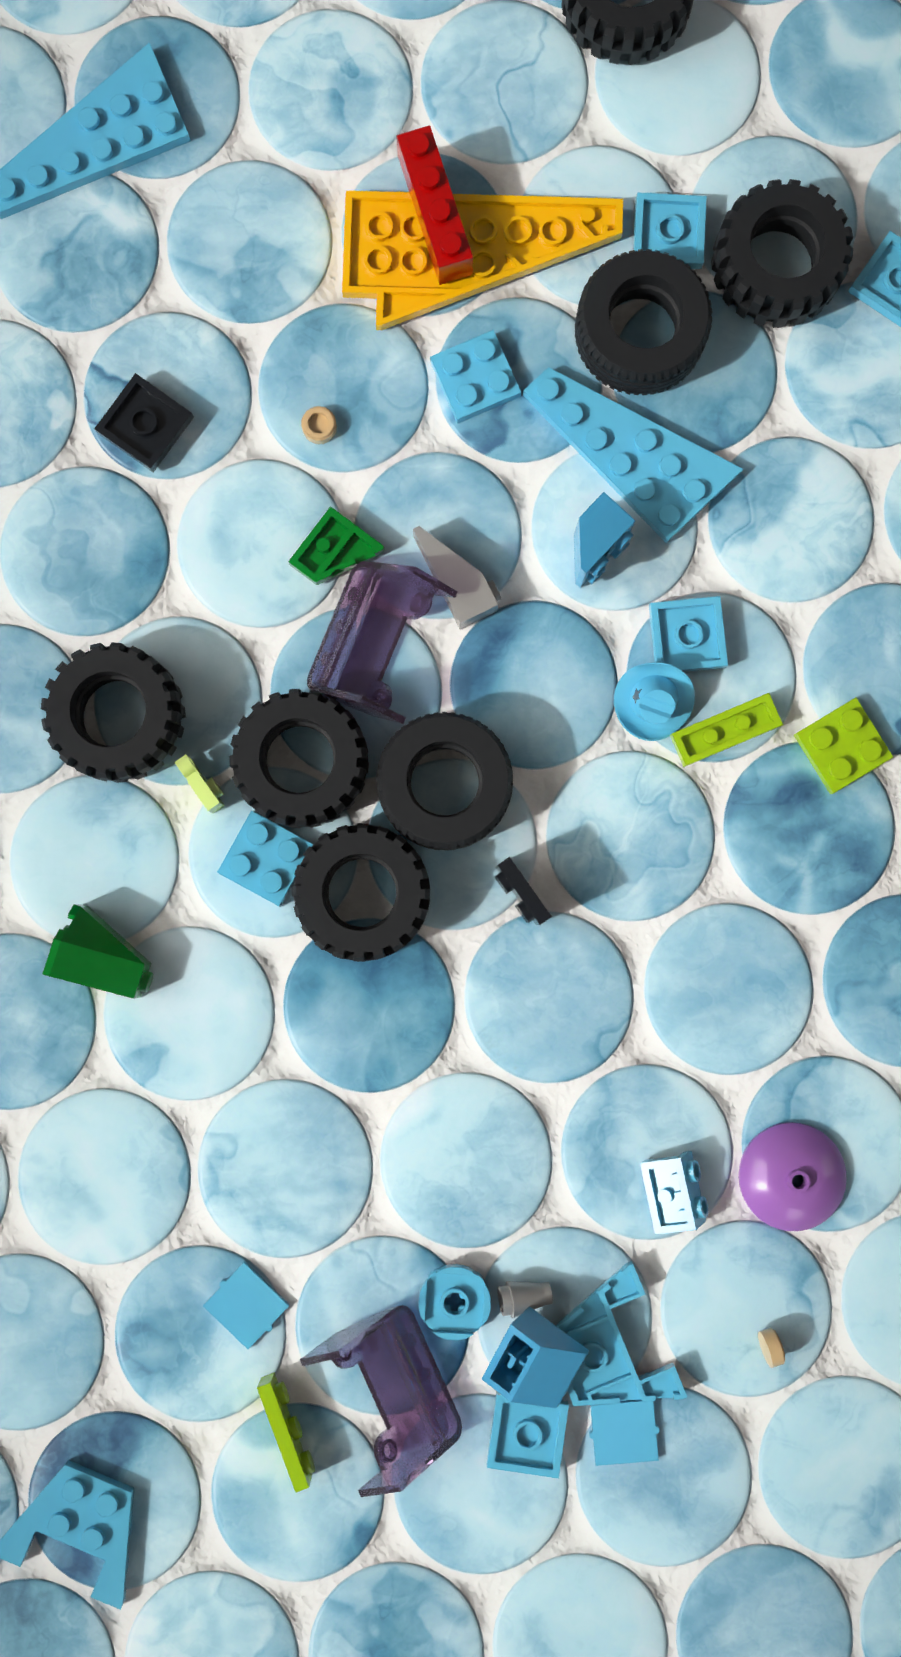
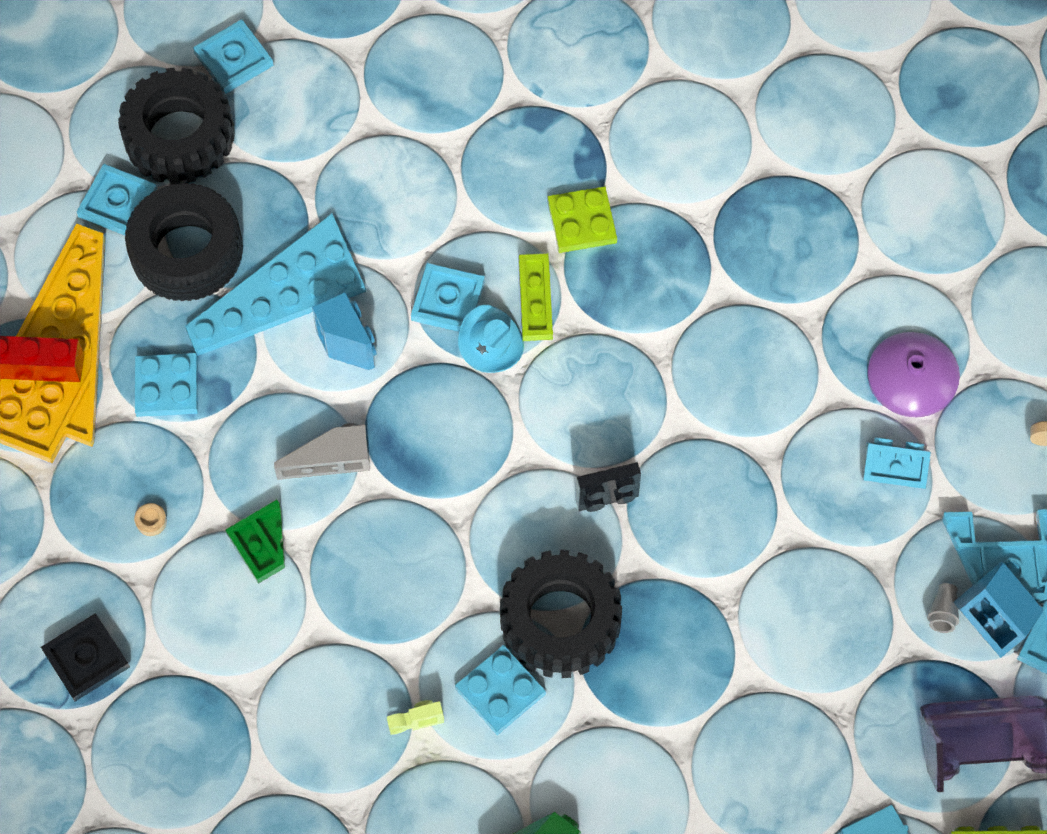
camera: 70 degrees left, 20 degrees down
black tyre [41,642,186,783] -> none
black tyre [229,689,369,828] -> none
clear purple windscreen [307,561,458,724] -> none
black tyre [376,712,513,851] -> none
medium azure plate [419,1264,491,1341] -> none

